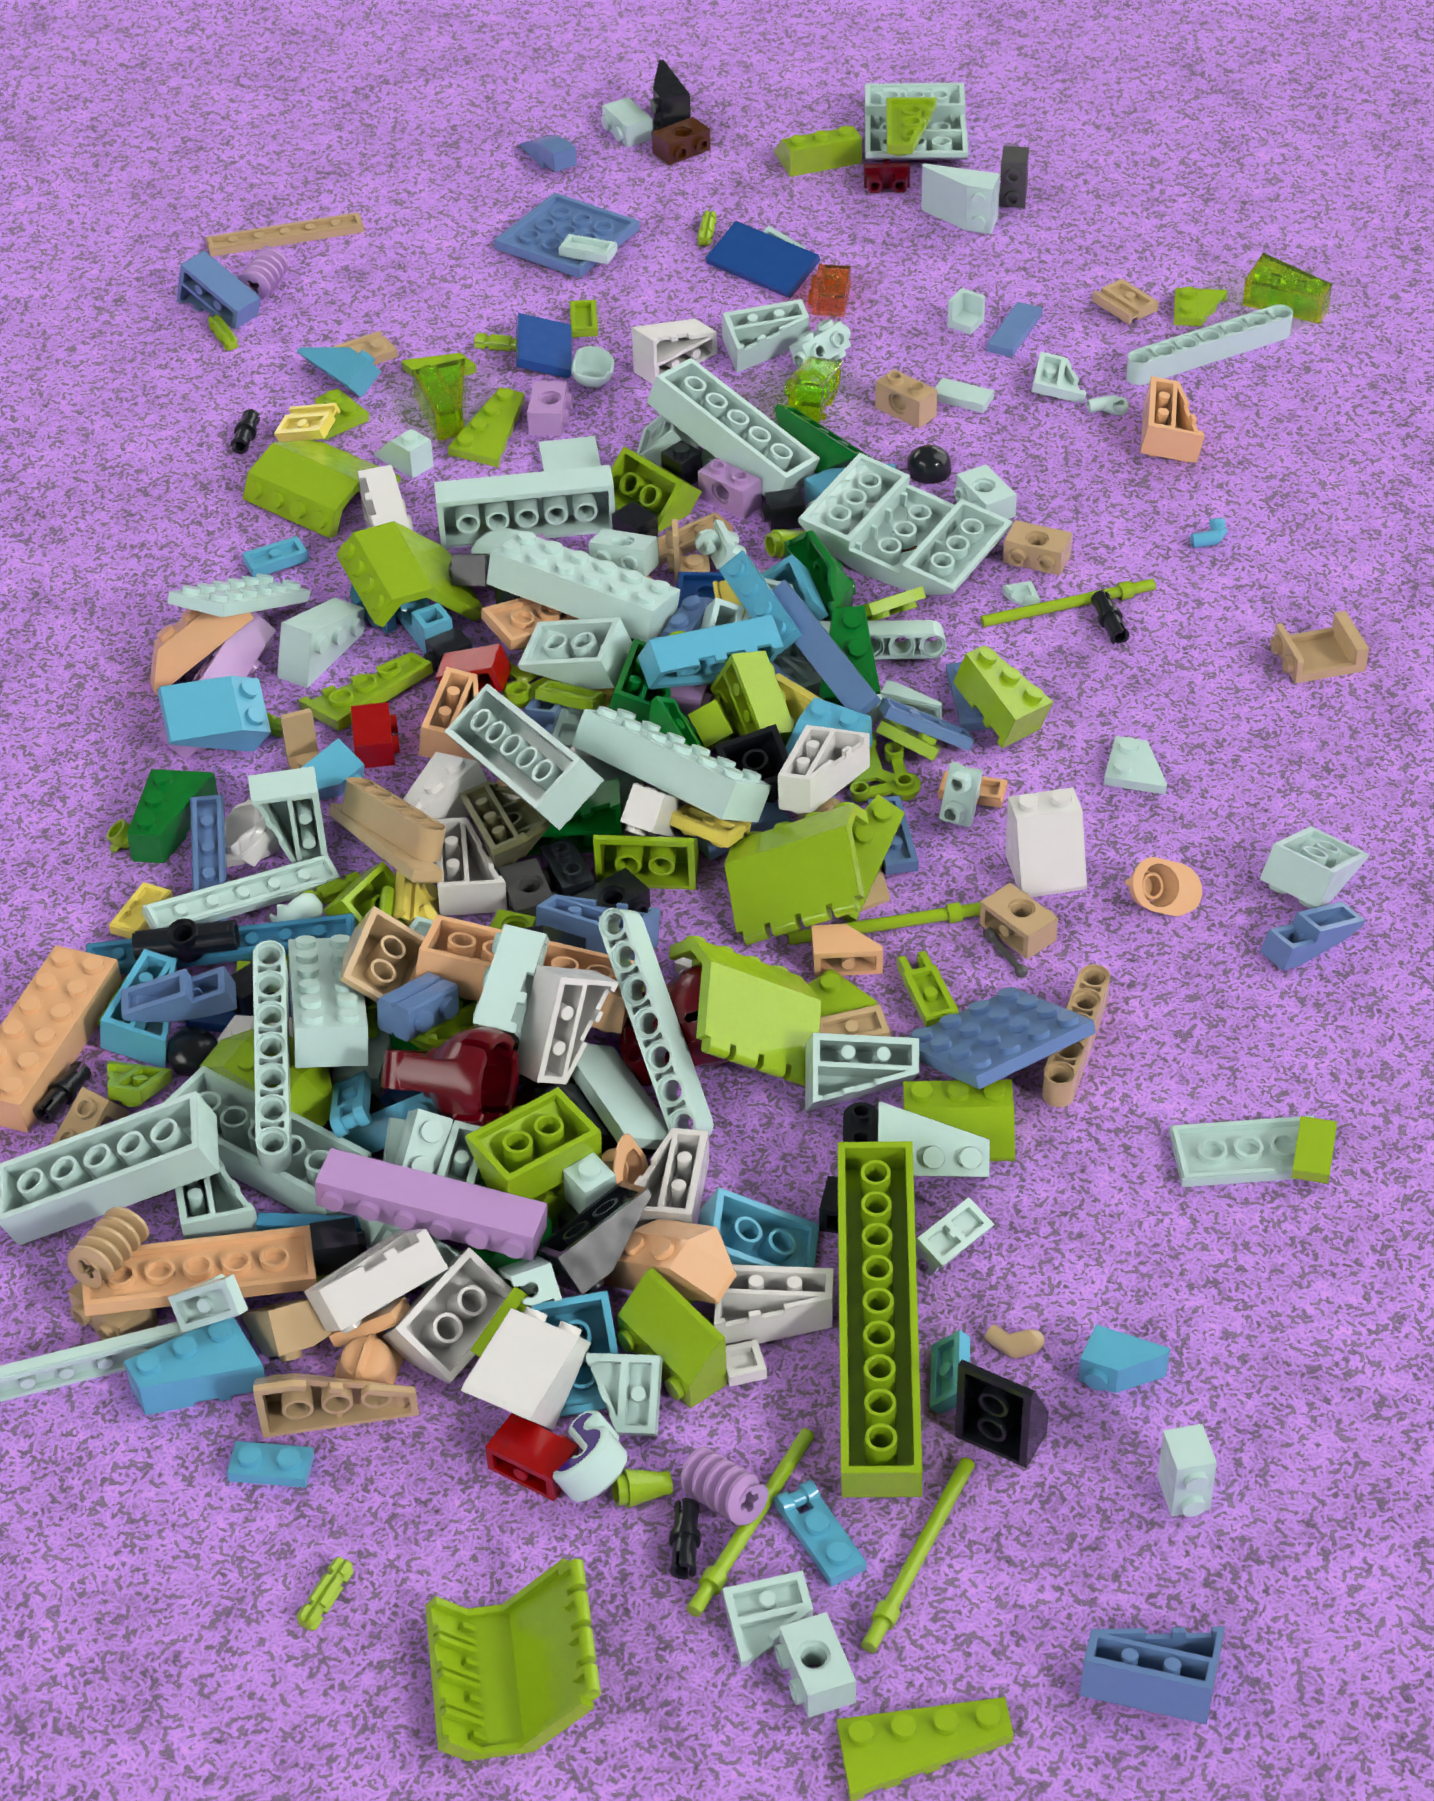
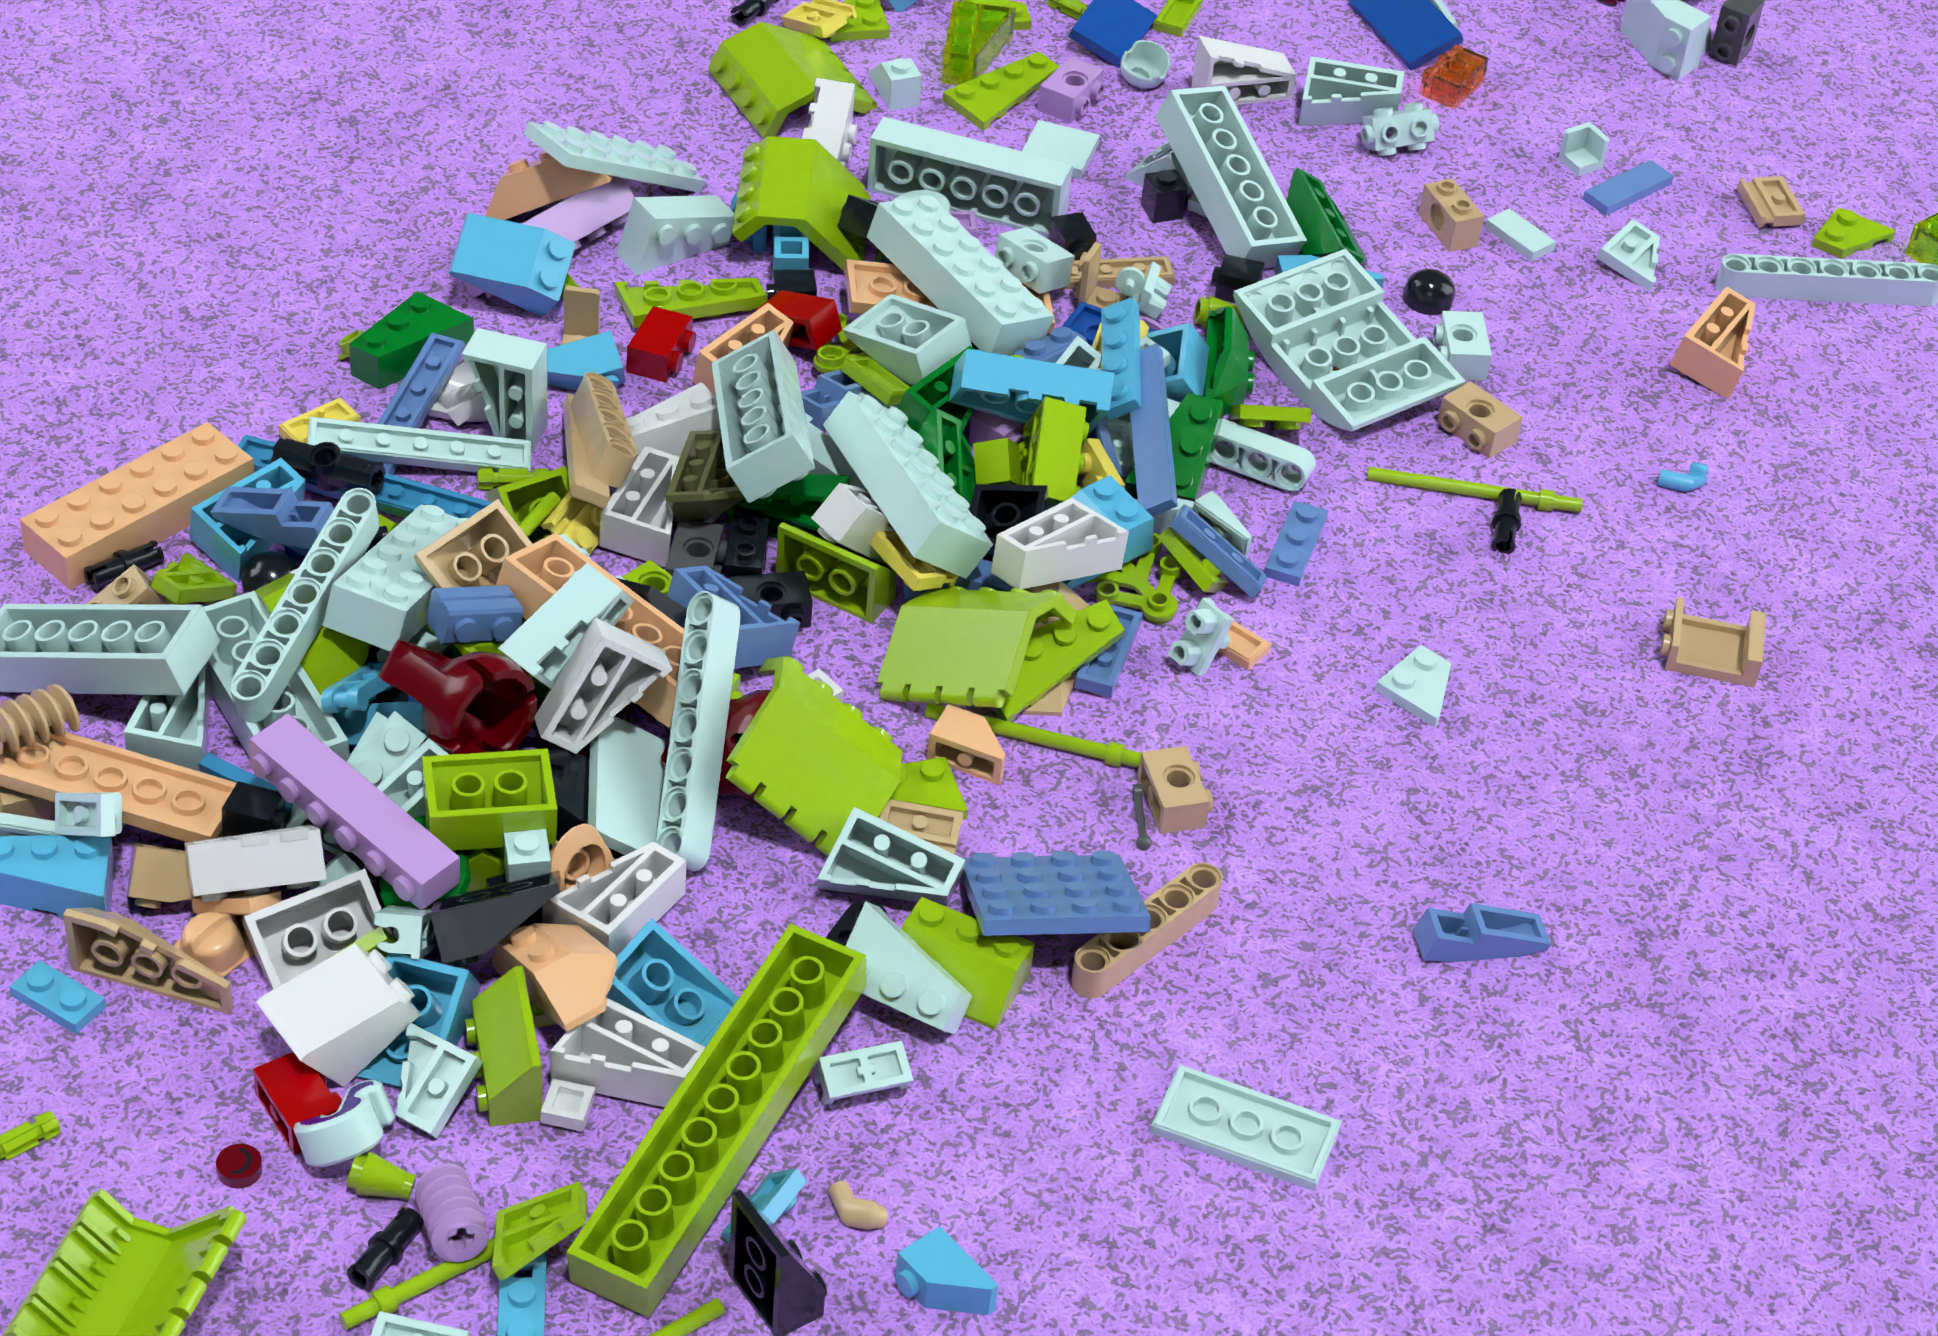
camera: 20 degrees right, 0 degrees up
medium azure plate [242,536,309,577] -> none
light aqua hair [269,893,323,922] -> none
lime slope [611,446,702,533] -> none
lavender brick [698,458,762,519] -> none
clear neon green wedge [784,357,842,423] -> none
lime hinge [896,951,959,1027] -> none
lime wedge [953,645,1054,748] -> none
light aqua tile [1002,581,1040,606] -> none
white slope [1005,787,1087,897] -> none
light aqua arm [1086,395,1129,416] -> none
light nougat piece [1125,857,1202,916] -> none
light aqua slope [1260,826,1369,908] -> none
lime tile [1291,1116,1337,1184] -> none
none -> dark red tile [216,1143,263,1189]
none -> lime wing [492,1181,587,1281]

